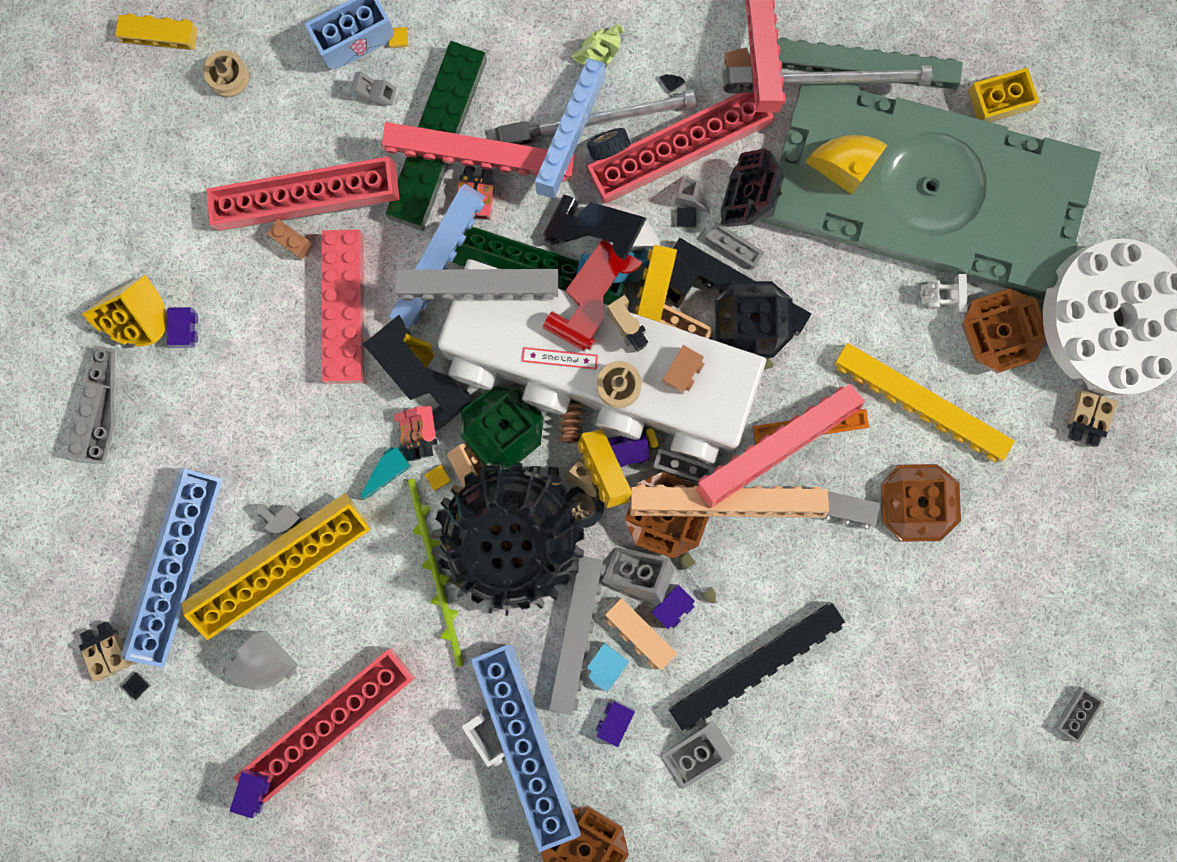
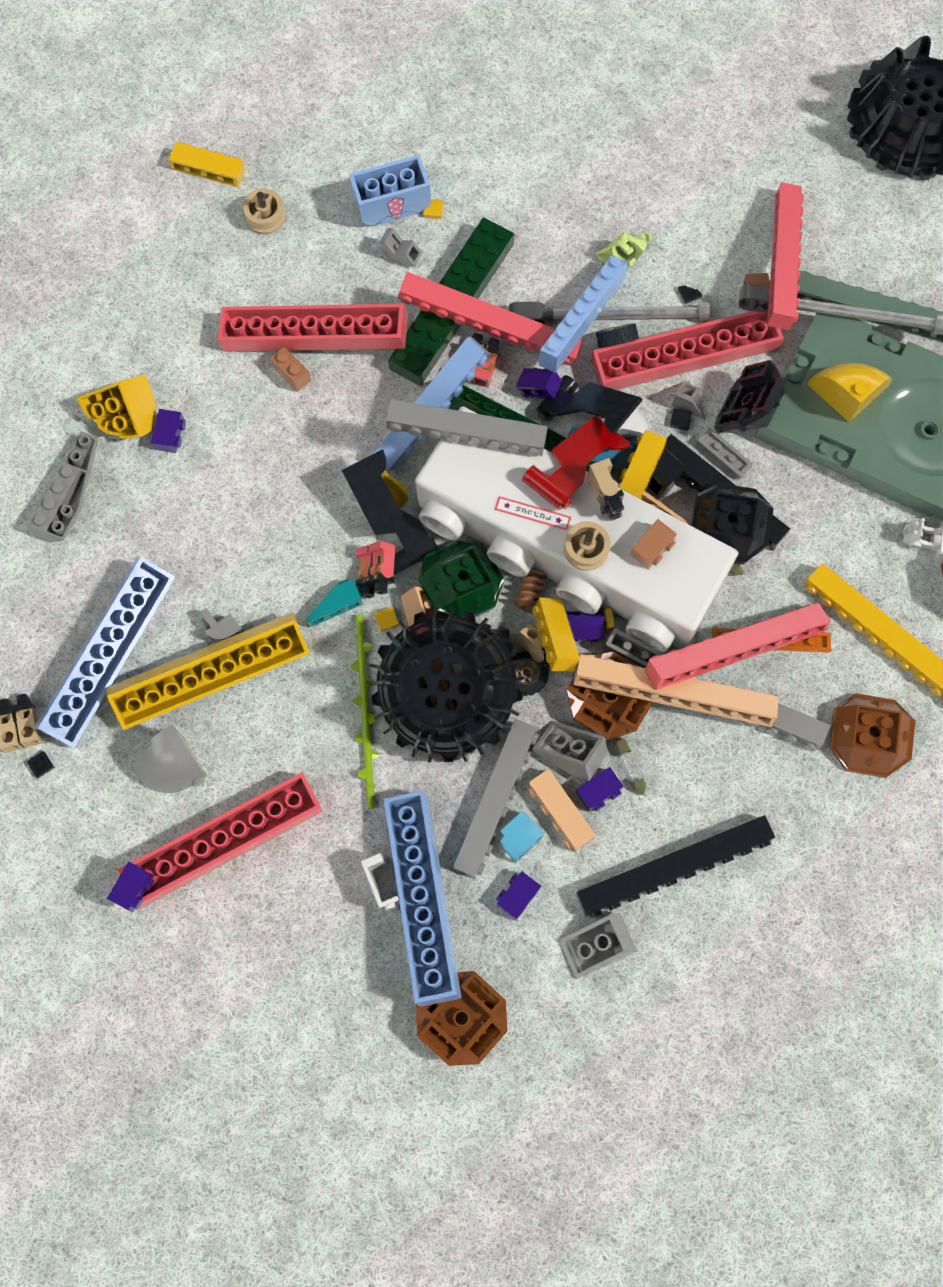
camera: 10 degrees right, 10 degrees down
coral brick [322,229,364,384] -> none
none -> dark purple brick [515,367,563,399]

